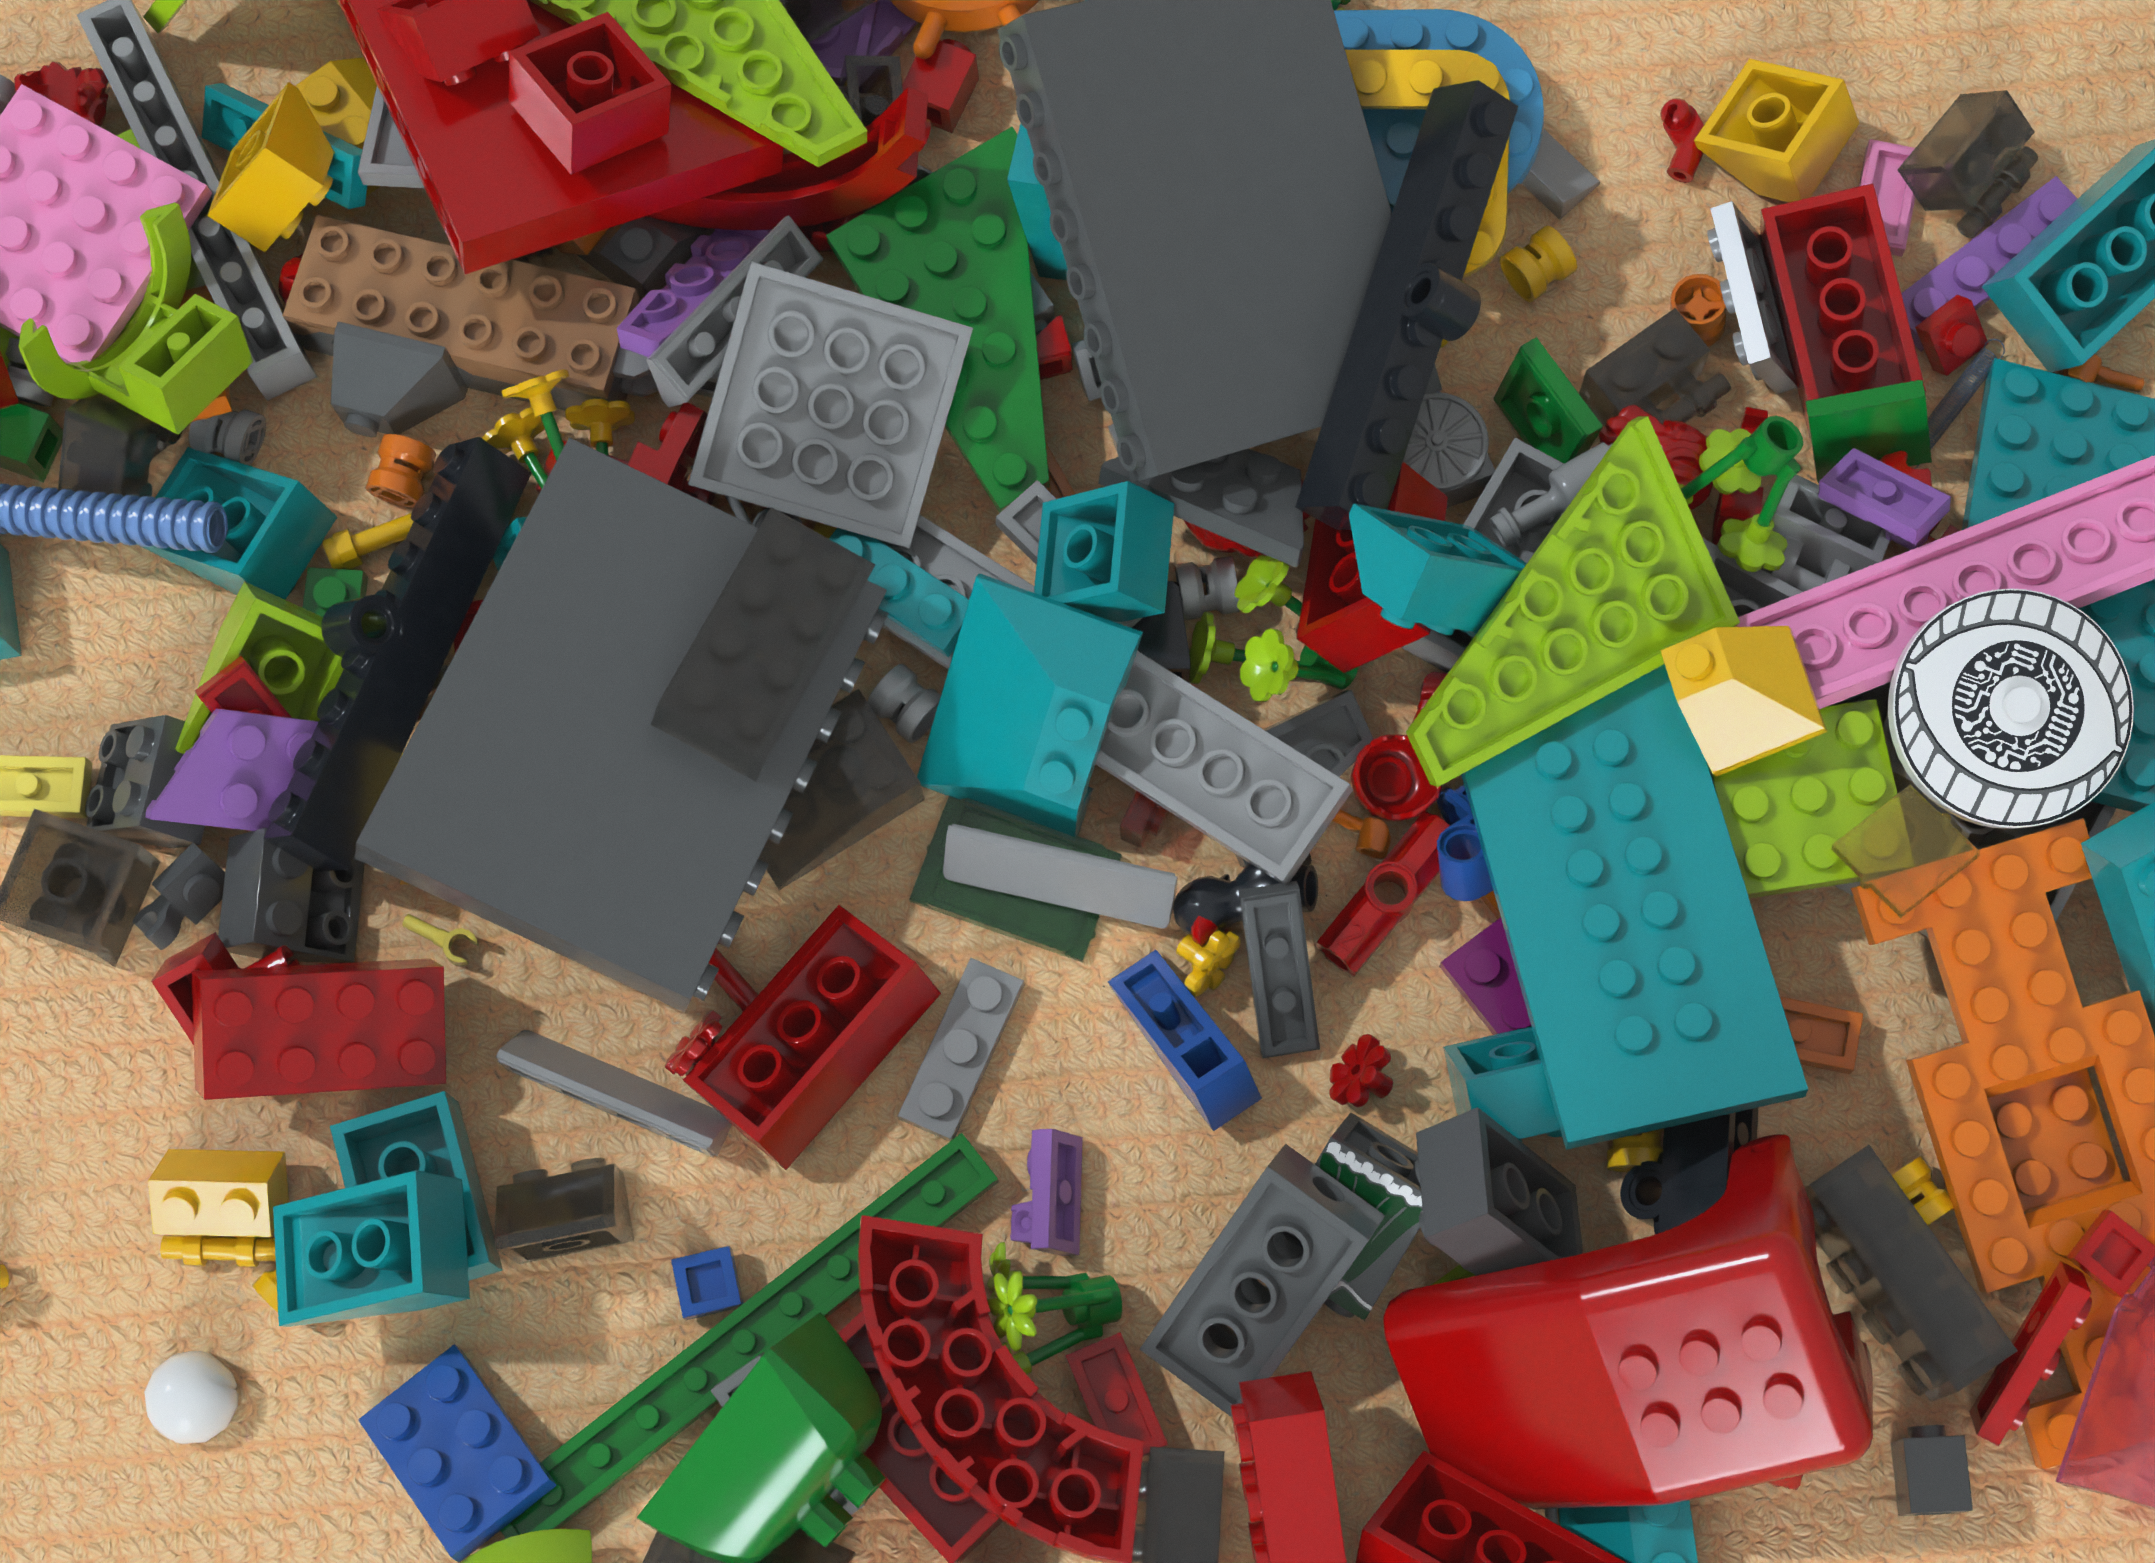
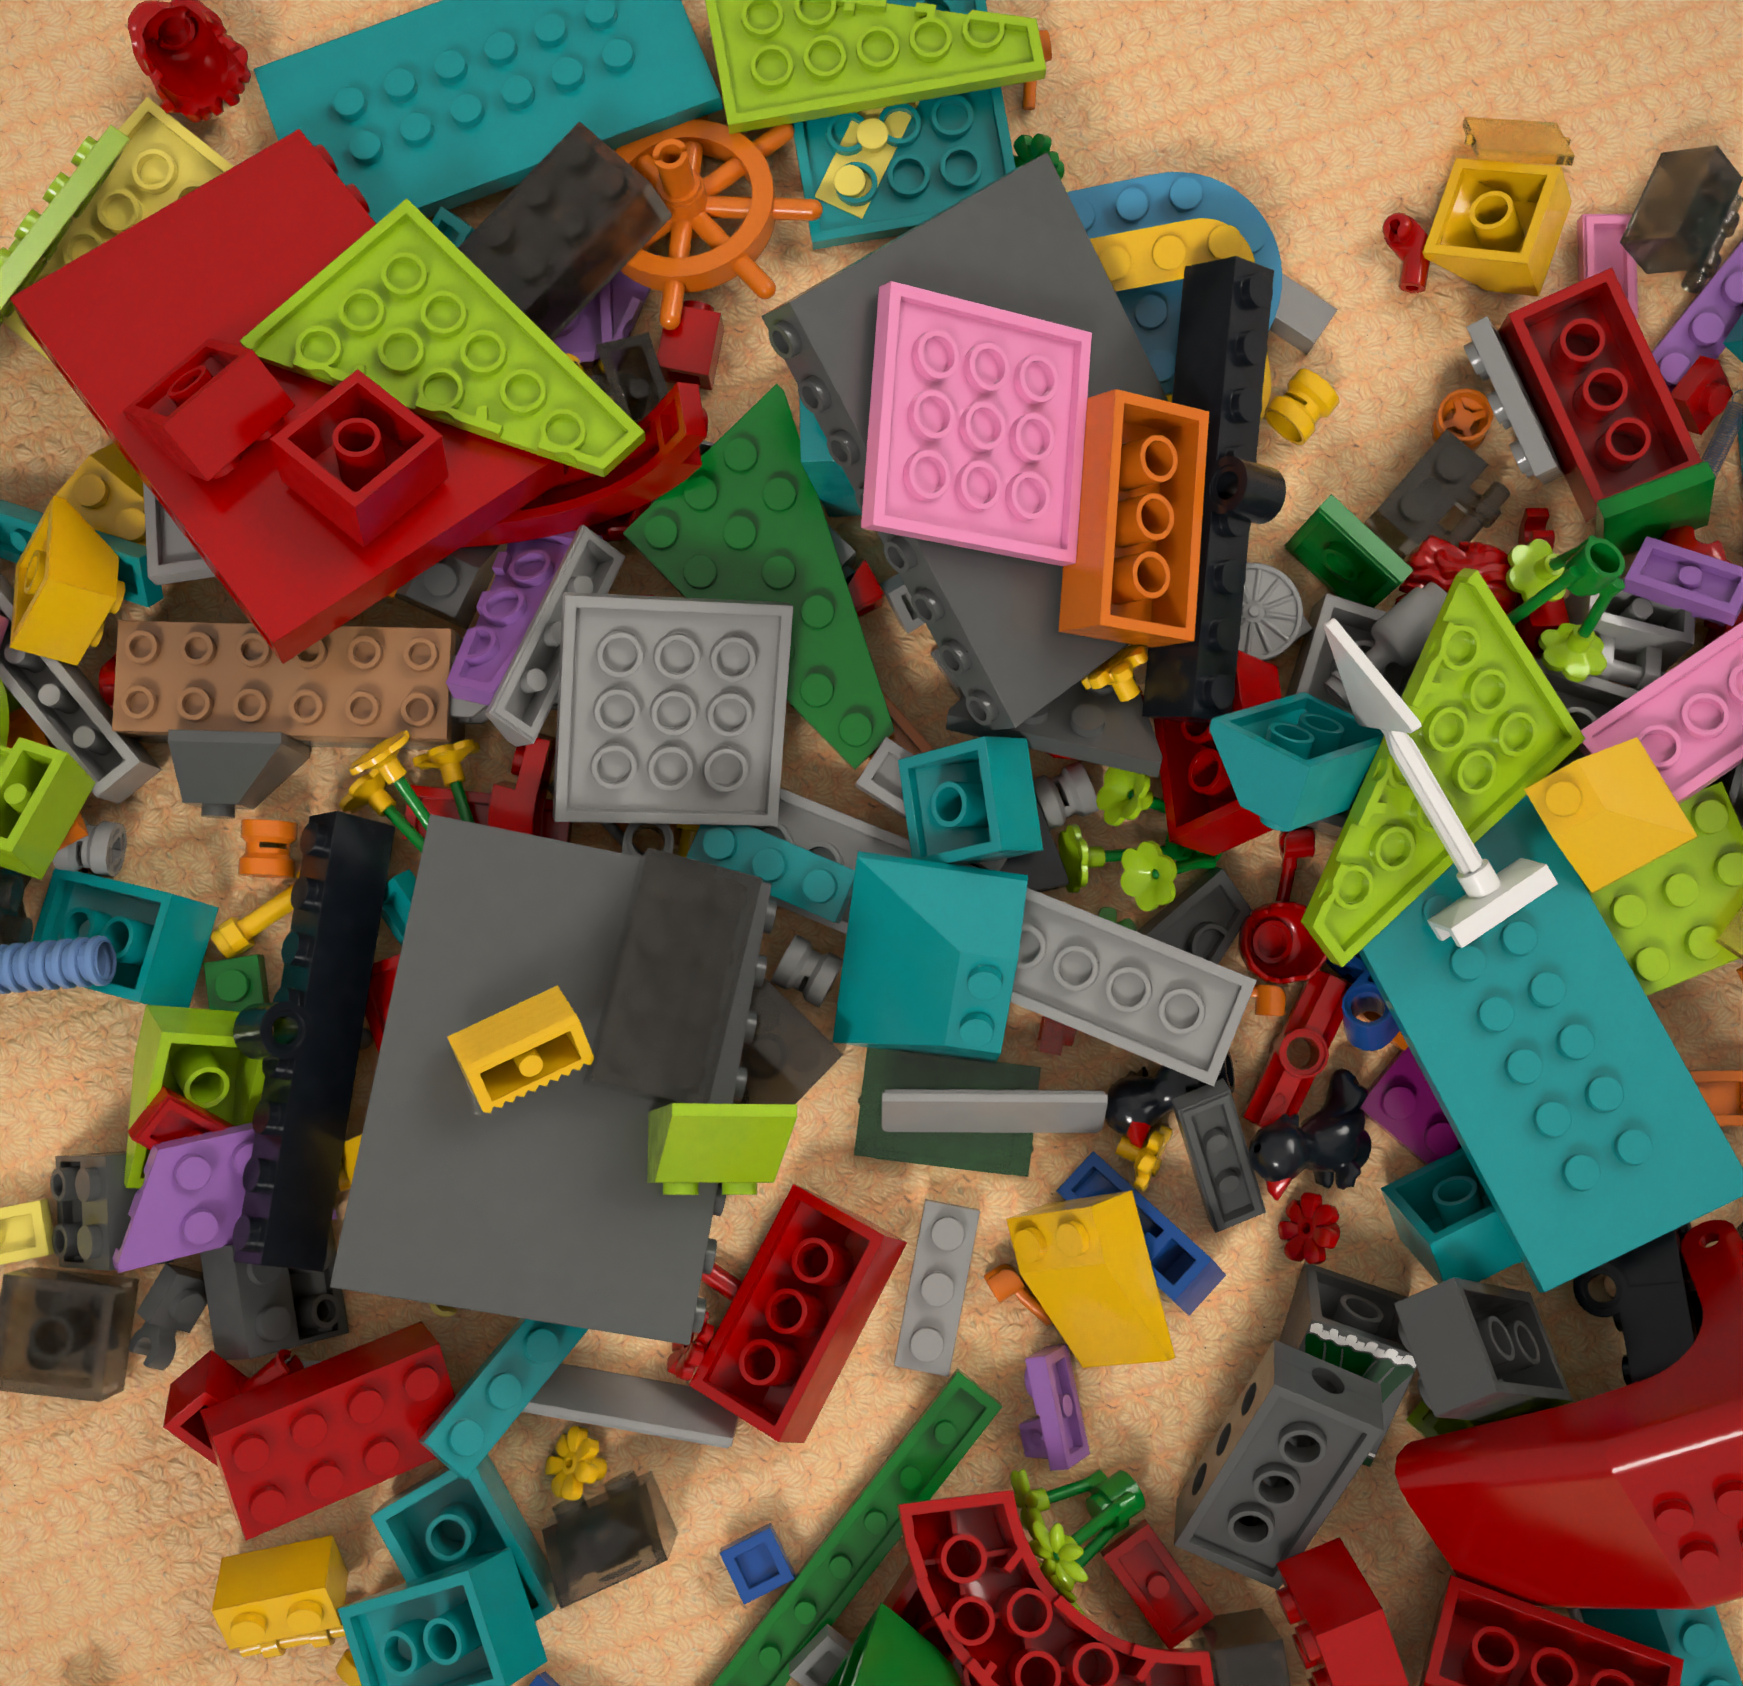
camera: 20 degrees left, 10 degrees up
none -> teal plate [419,1318,588,1480]
none -> yellow brick [447,985,595,1114]
none -> yellow plant [545,1426,607,1501]
none -> lime slope [647,1103,797,1195]
none -> bright pink plate [861,281,1092,566]
none -> orange hand [984,1264,1052,1326]
none -> yellow slope [1006,1190,1176,1368]
none -> orange brick [1058,389,1209,648]
none -> yellow plant [1080,645,1148,702]
none -> black animal [1249,1068,1371,1201]
none -> white piece [1323,618,1558,948]
none -> clear yellow piece [1463,117,1575,166]

